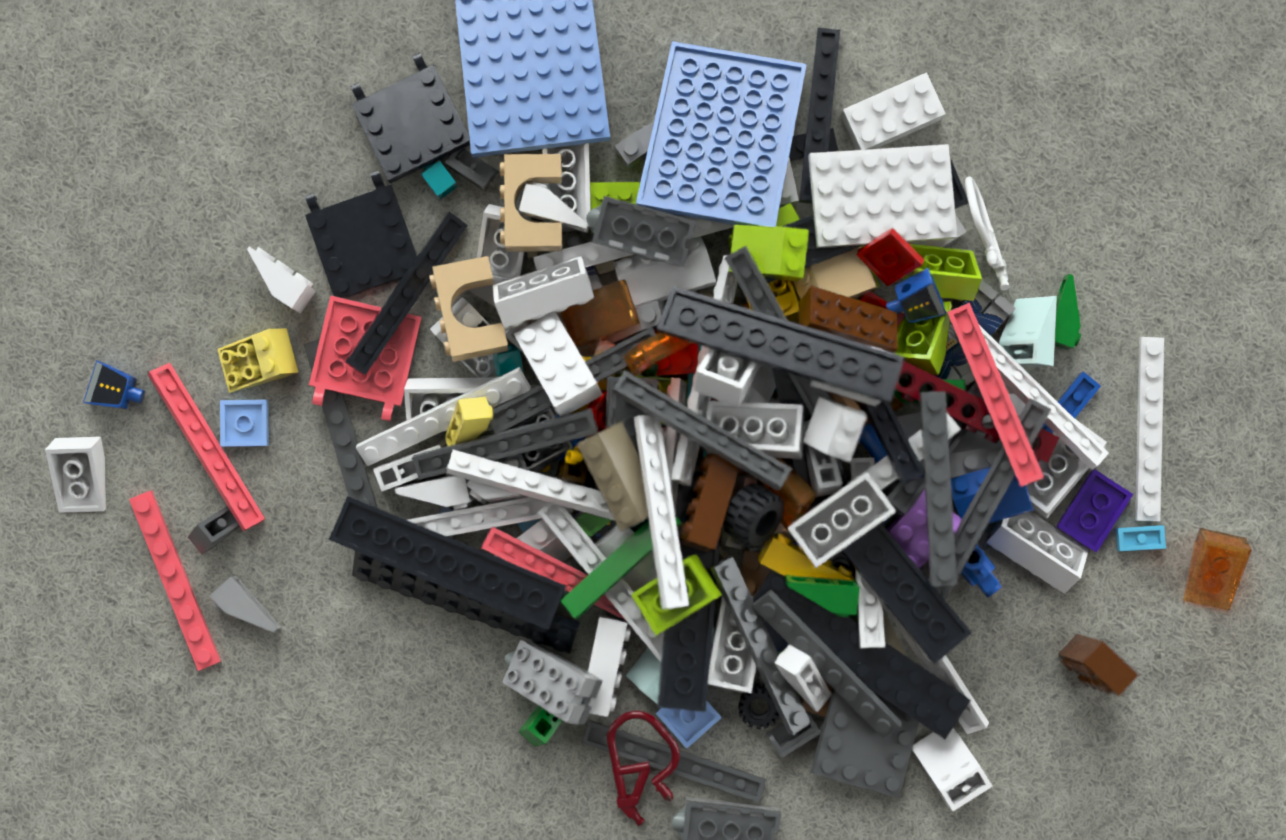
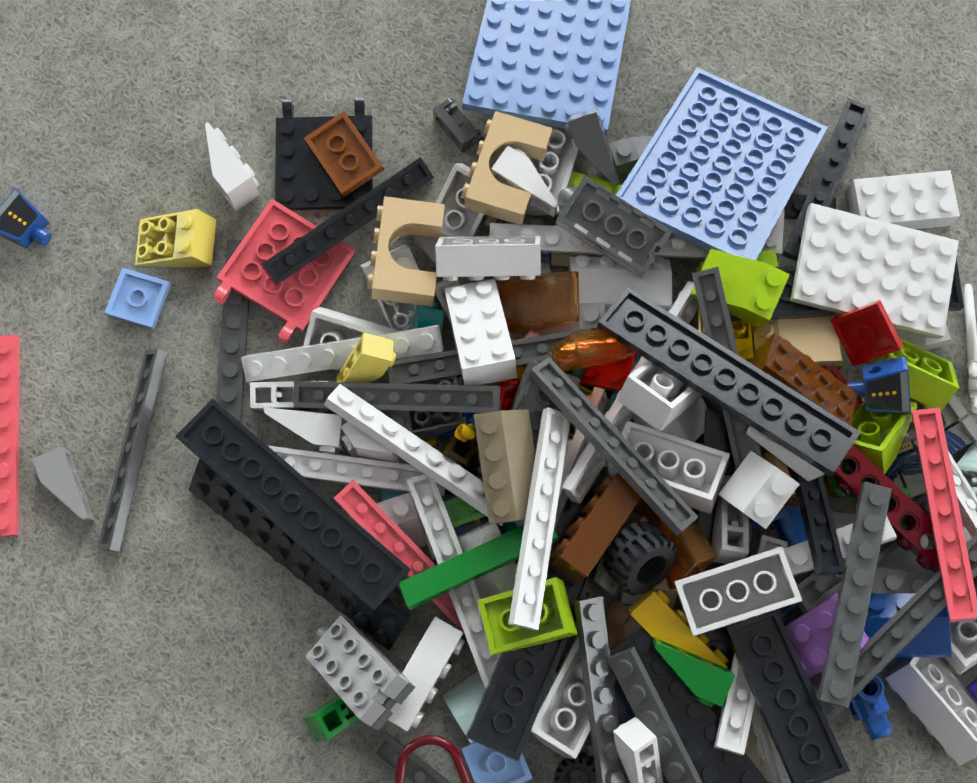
camera: 20 degrees right, 10 degrees down
coral plate [148,363,265,532] -> none
dark grey slope [188,506,240,555] -> none
plate [350,53,470,184] -> none
teal brick [421,161,458,200] -> none
none -> dark grey plate [97,349,167,552]
none -> dark orange plate [304,111,384,197]
none -> dark grey slope [565,108,619,185]

